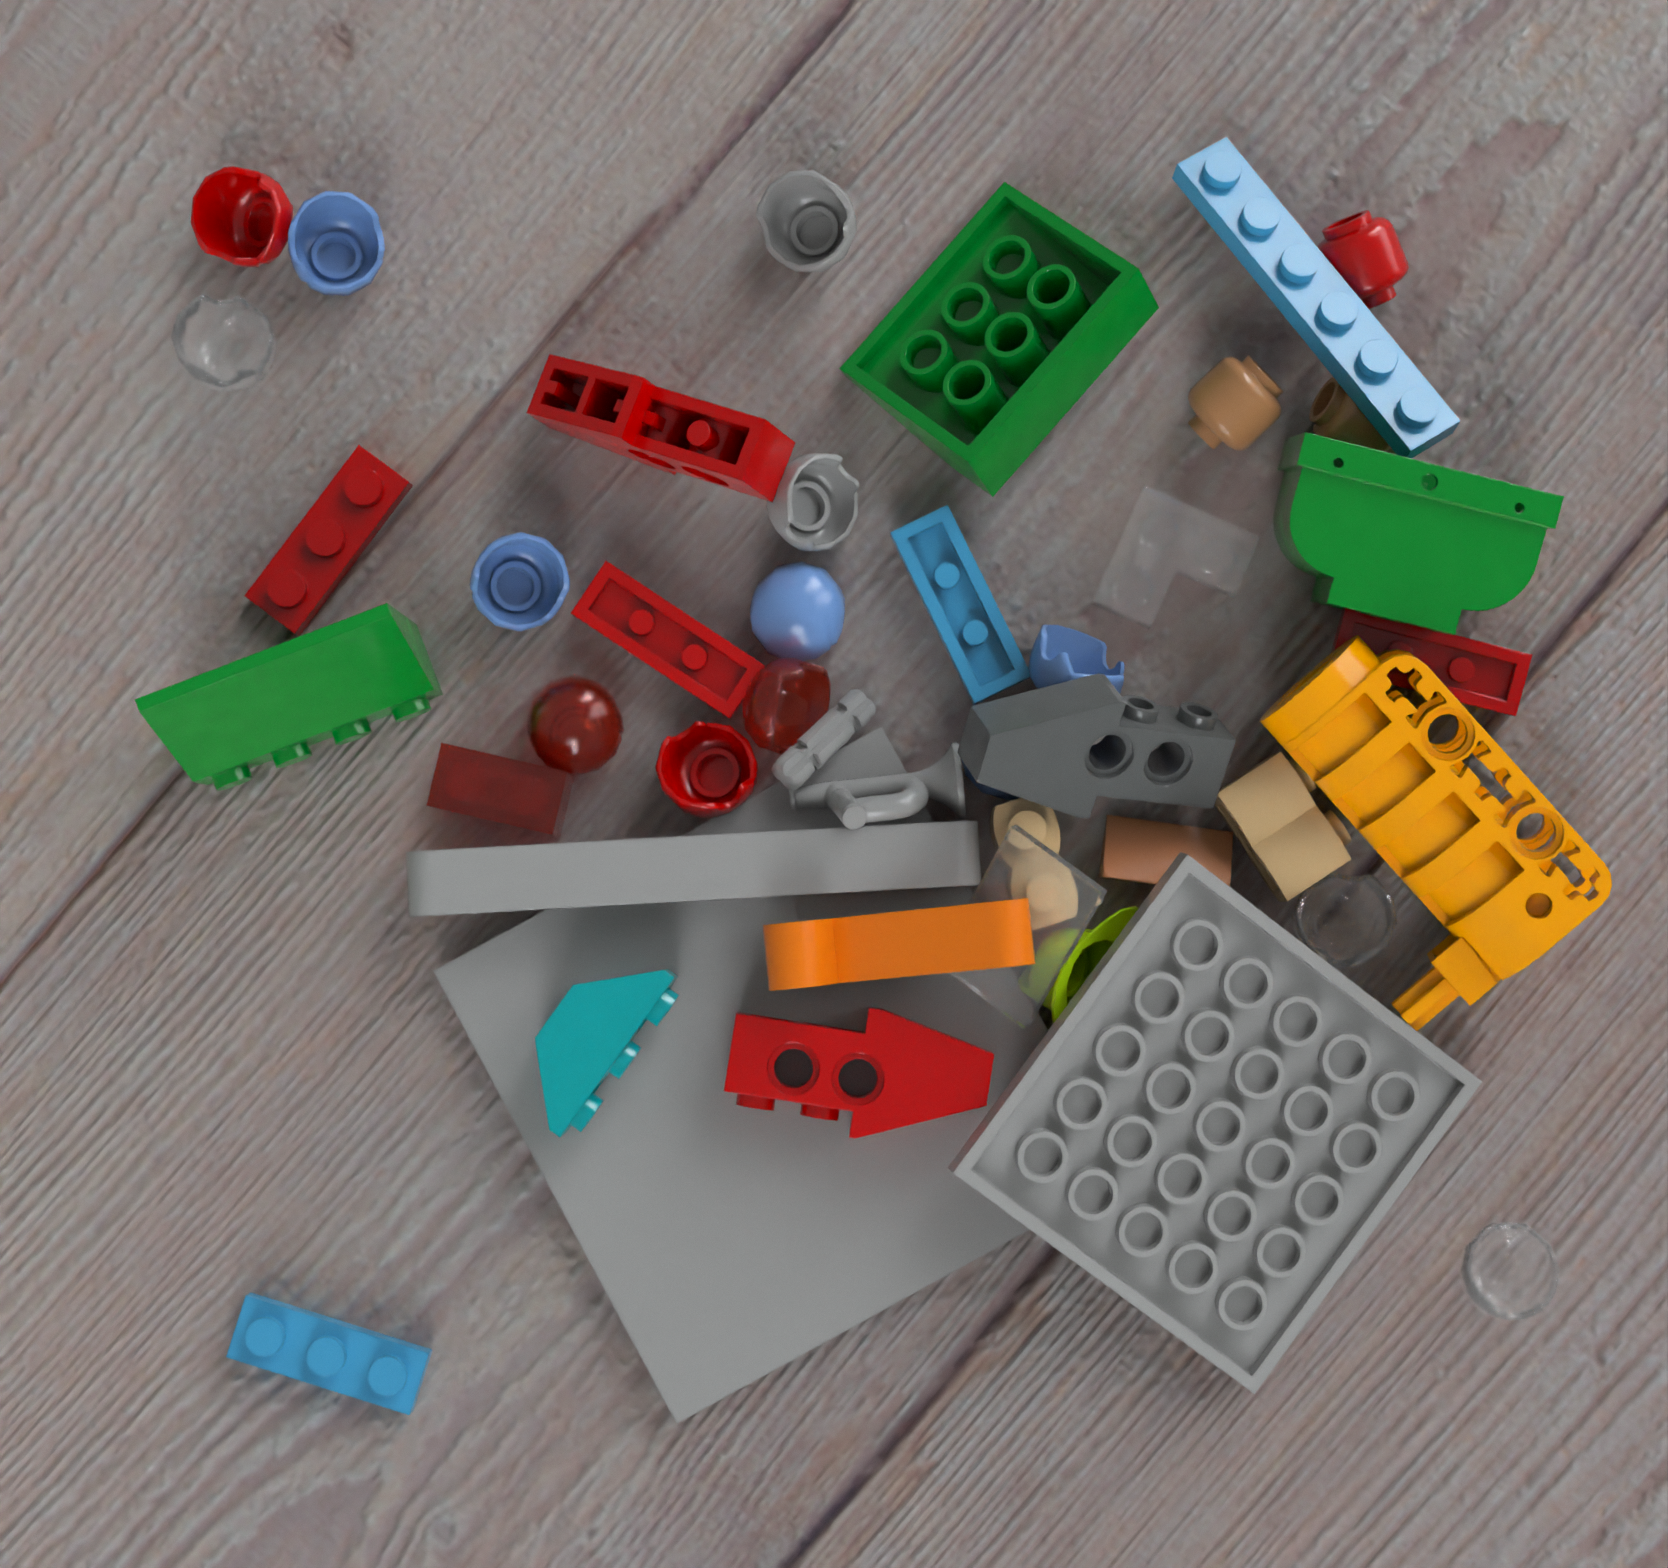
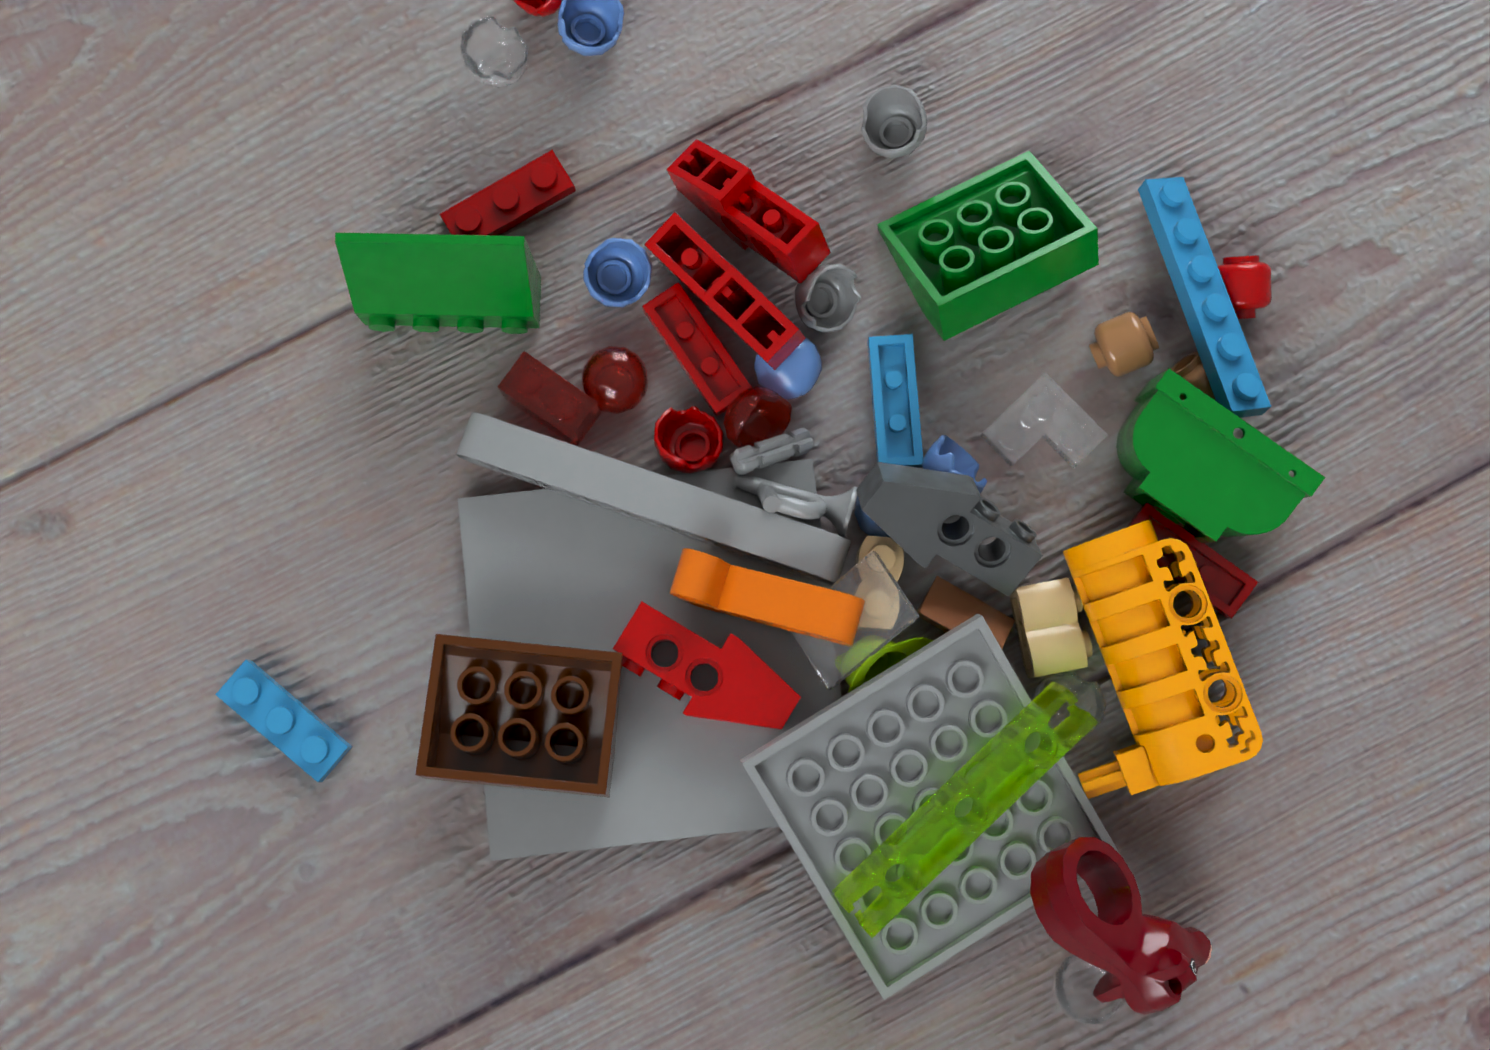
camera: 15 degrees right, 5 degrees down
teal slope [535,969,679,1137] -> none
none -> reddish brown slope [415,634,623,798]
none -> red brick [644,212,806,370]
none -> clear neon green piece [832,681,1098,938]
none -> dark red animal [1030,837,1212,1015]

